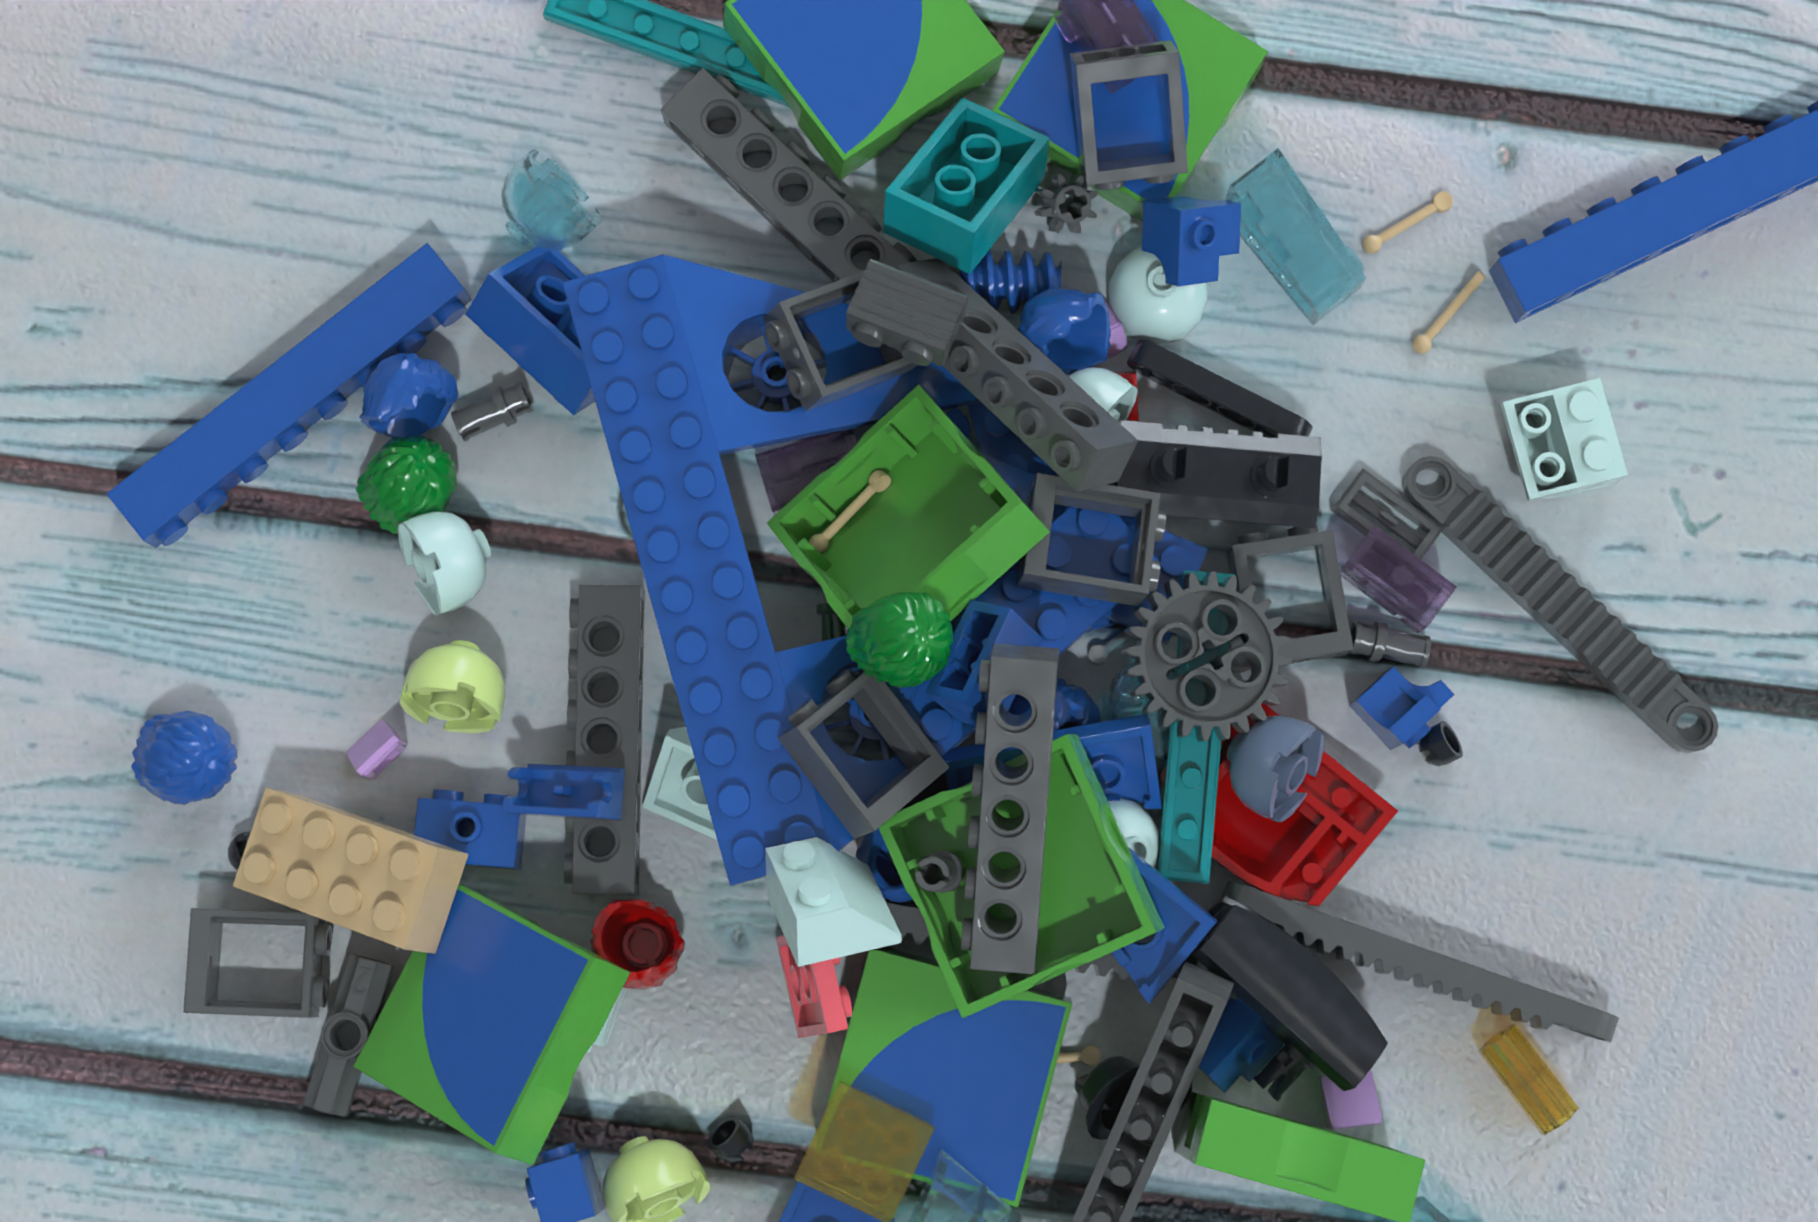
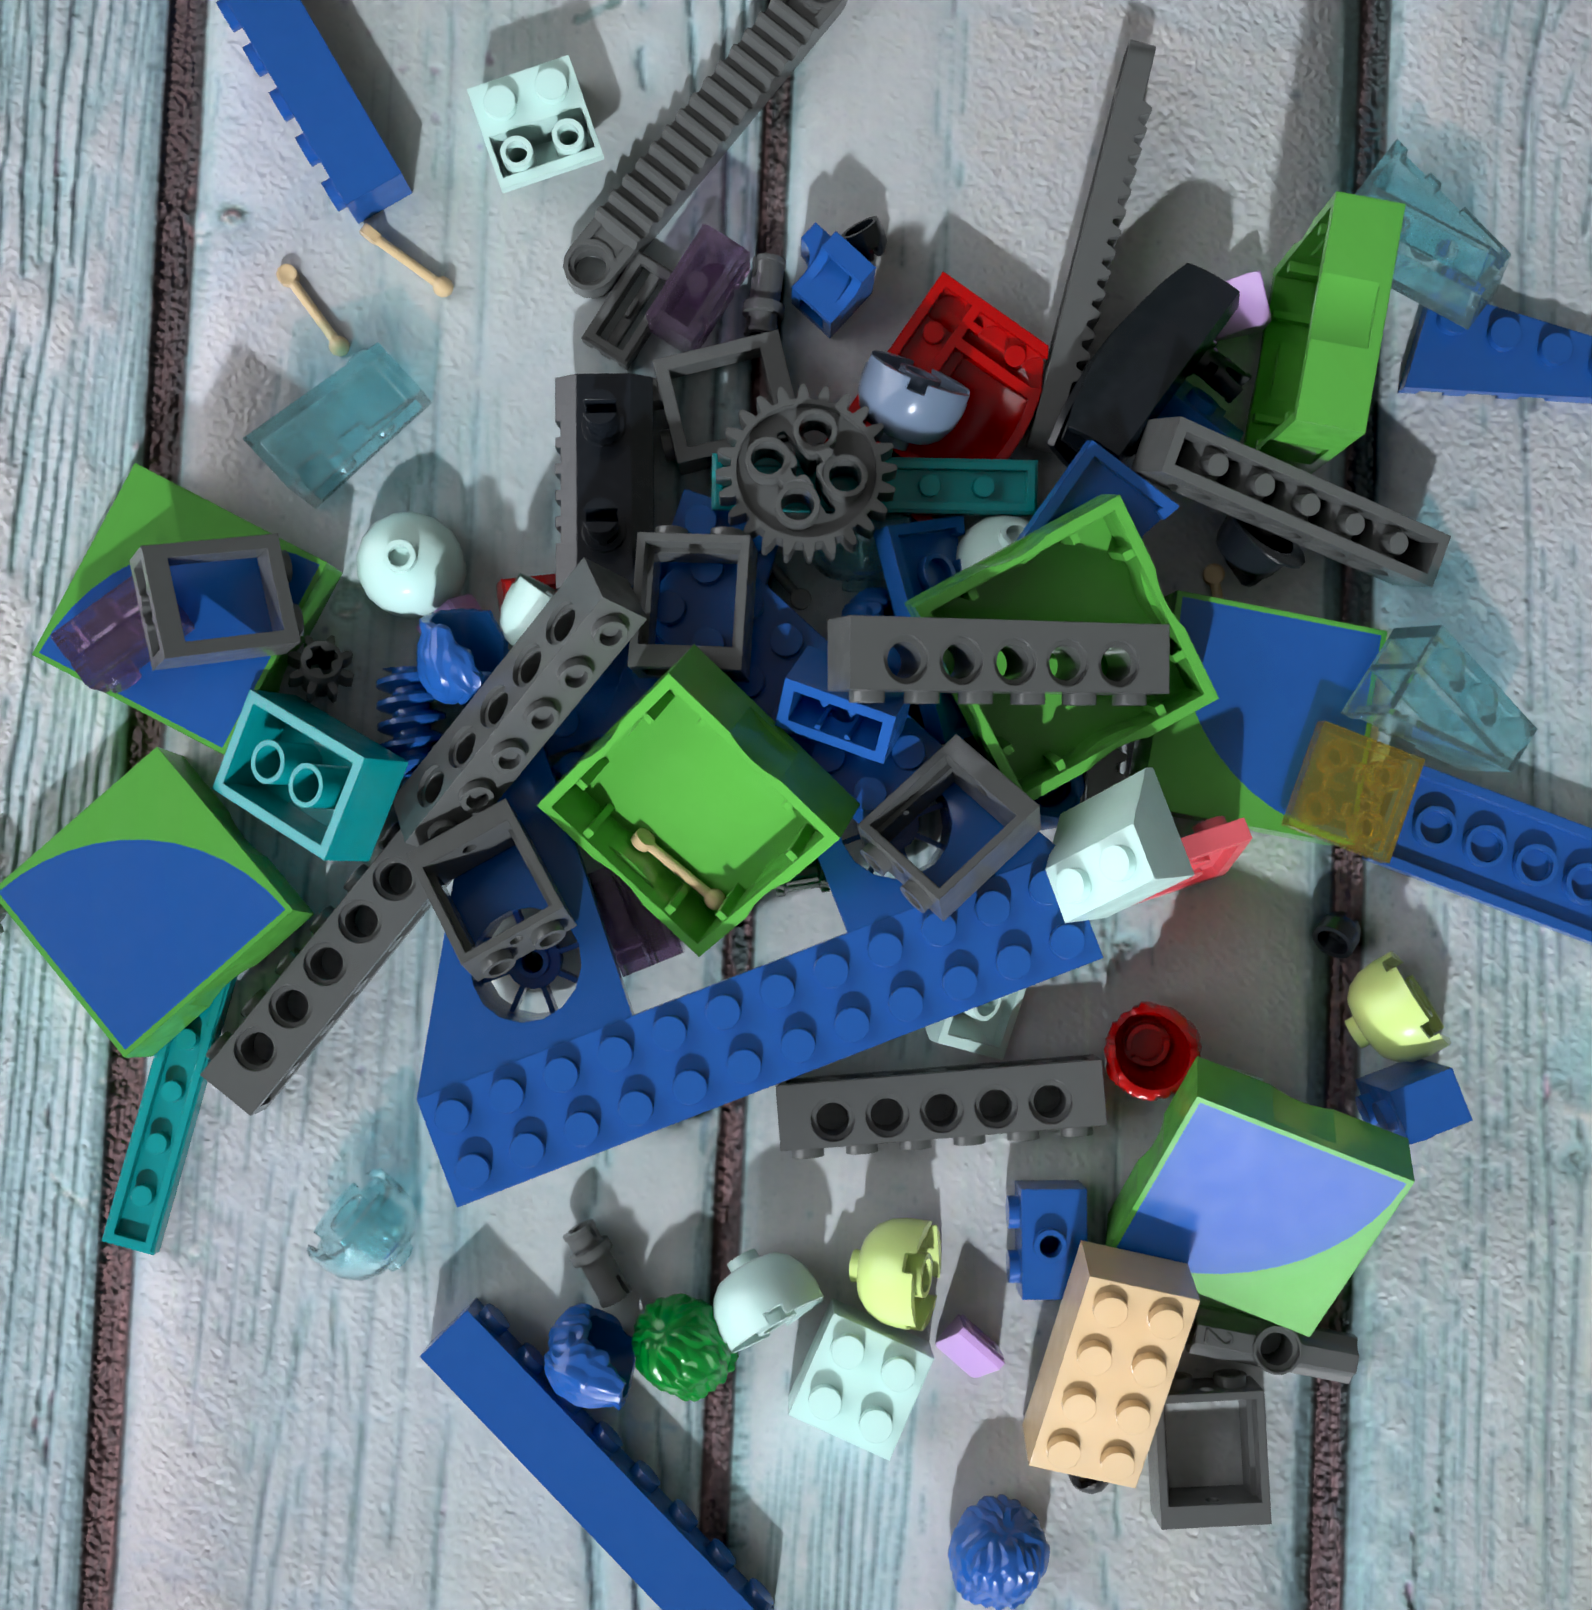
camera: 100 degrees left, 5 degrees up
blue slope [465,240,595,416] -> none
blue hinge [502,764,625,821] -> none
dark grey brick [846,259,968,366] -> none
green hair [846,592,953,688] -> none
dark grey pin [915,850,965,893] -> none
black beam [1126,339,1313,438] -> none
blue brick [1142,196,1241,286] -> none
clear yellow axle [1477,1024,1579,1135] -> none
none -> light aqua brick [788,1298,934,1461]

